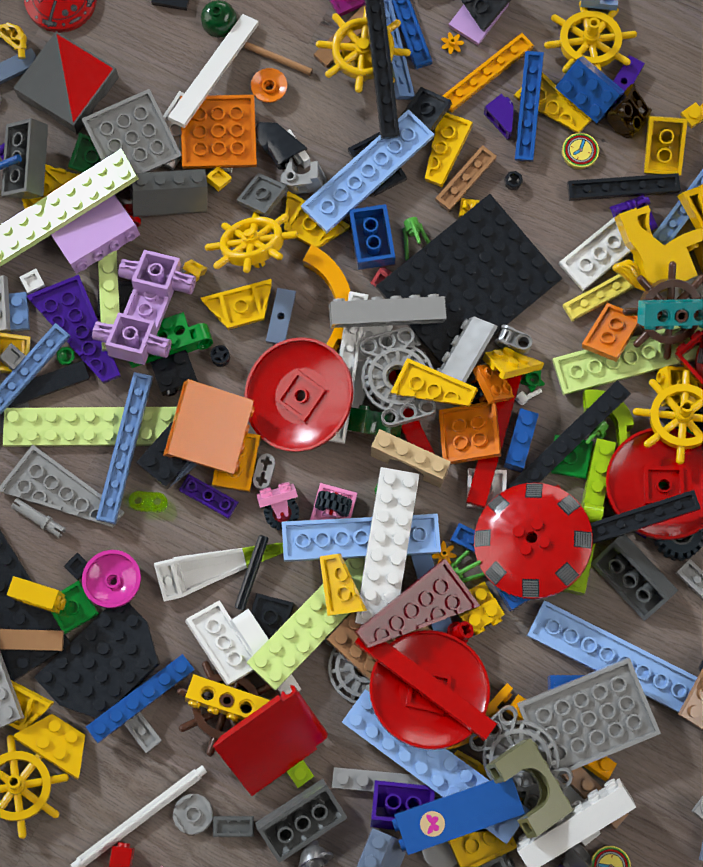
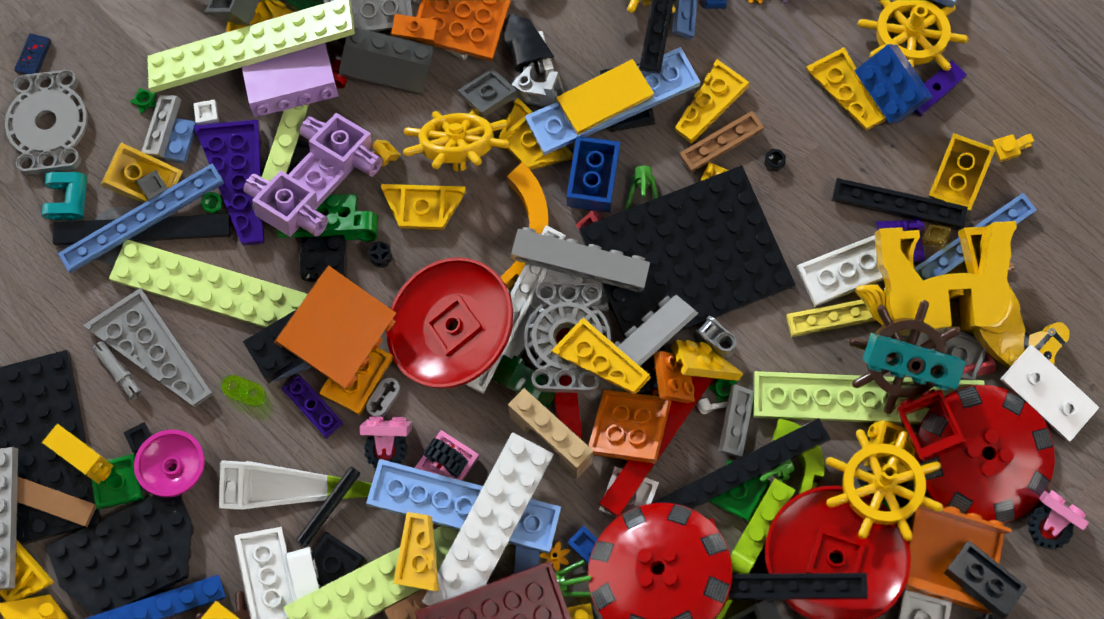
camera: 20 degrees right, 5 degrees down
medium blue tile [96,372,153,525] -> none
yellow tile [206,167,232,192] -> none
sand blue tile [266,288,296,344] -> none
black plate [401,87,452,132] -> none
light orange tile [442,33,534,113] -> none
dark purple slope [484,93,514,140] -> none
blue arch [503,408,539,473] -> none
blue plate [515,51,544,162] -> none
tile [562,133,599,170] -> none
orange plate [582,303,639,362] -> none
dark brown slope [607,84,652,138] -> none
none -> orange plate [391,14,438,43]
none -> yellow tile [556,59,654,135]
none -> light grey plate [718,385,754,458]
none -> clear yellow tile [923,224,951,249]

